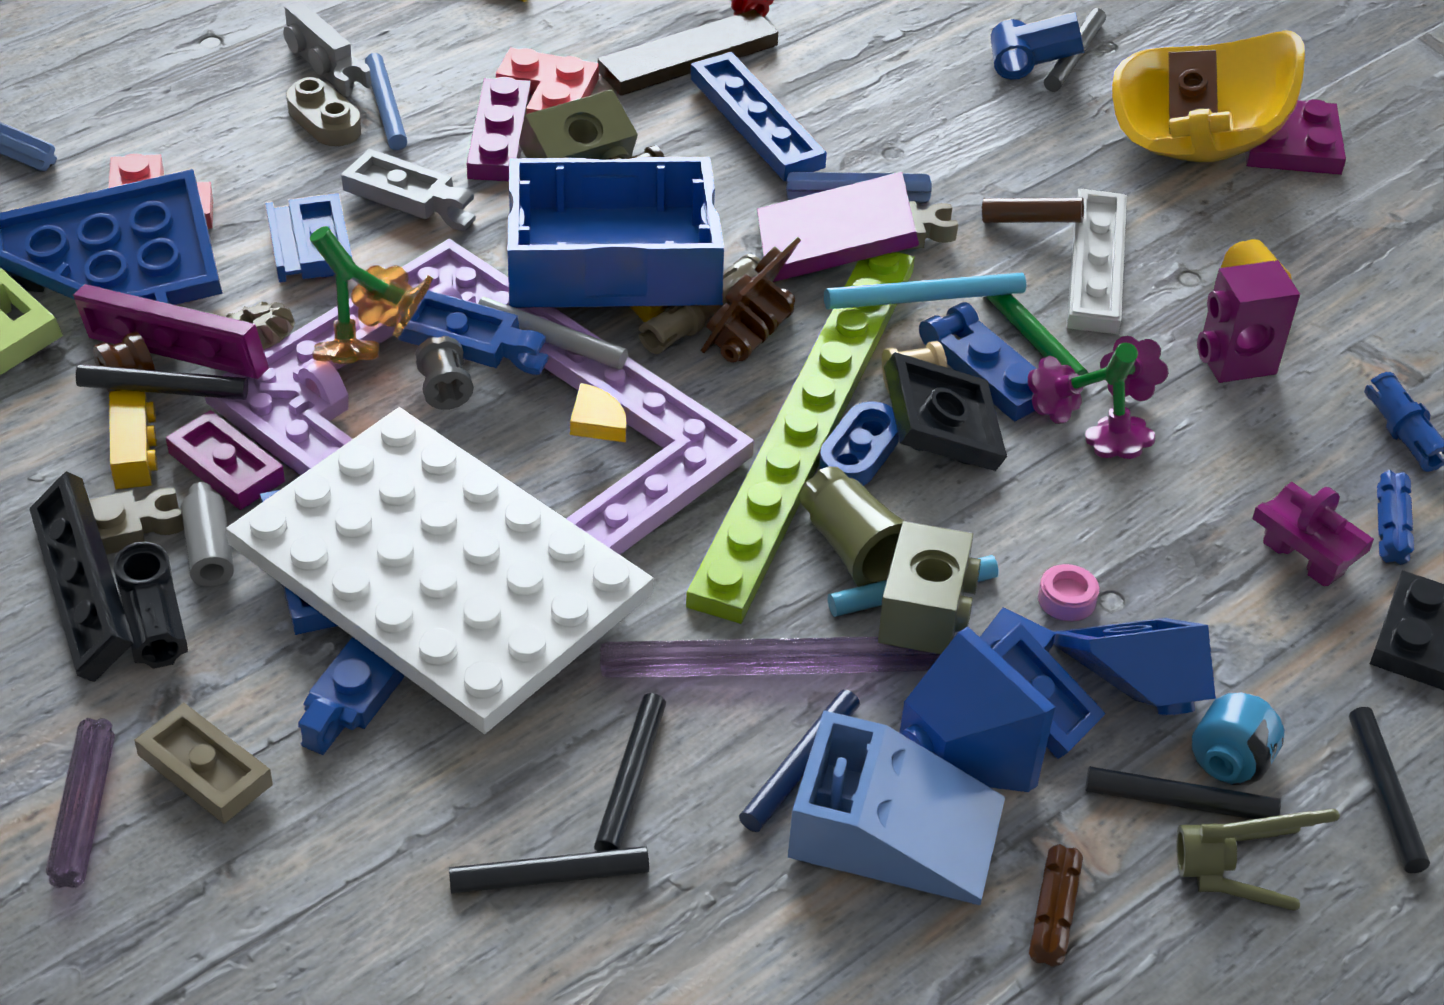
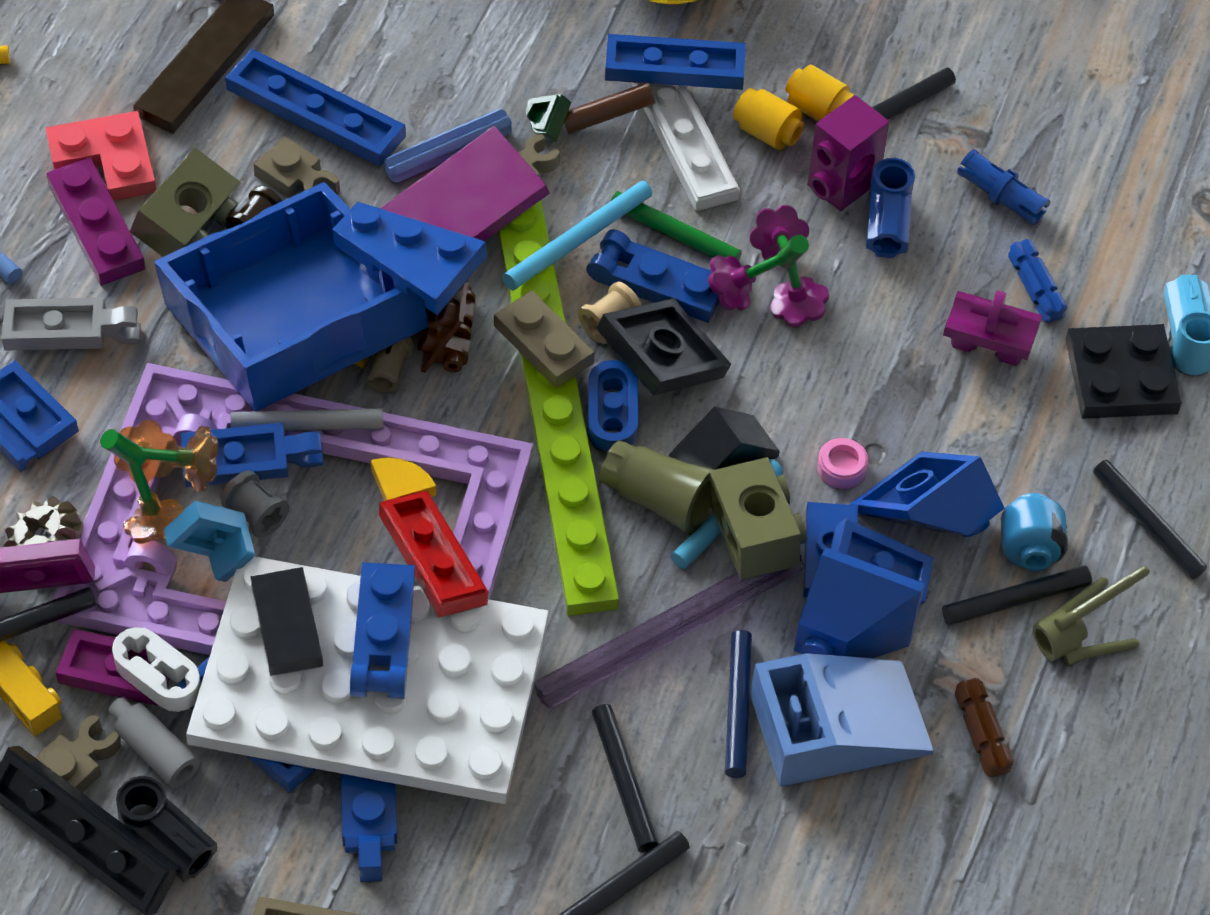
camera: 30 degrees left, 10 degrees up
none -> white beam [112,627,201,712]
none -> dark azure bracket [163,501,255,582]
none -> black tile [250,567,323,676]
none -> dark tan plate [253,136,340,198]
none -> blue wing [332,202,487,315]
none -> blue plate [350,562,415,699]
none -> red tile [379,491,489,617]
none -> dark tan plate [494,290,595,388]
none -> dark green tile [526,94,572,142]
none -> blue plate [605,34,746,90]
none -> black slope [669,406,780,470]
none -> yellow brick [733,88,804,150]
none -> blue piece [866,157,915,258]
none -> black bar [872,67,956,120]

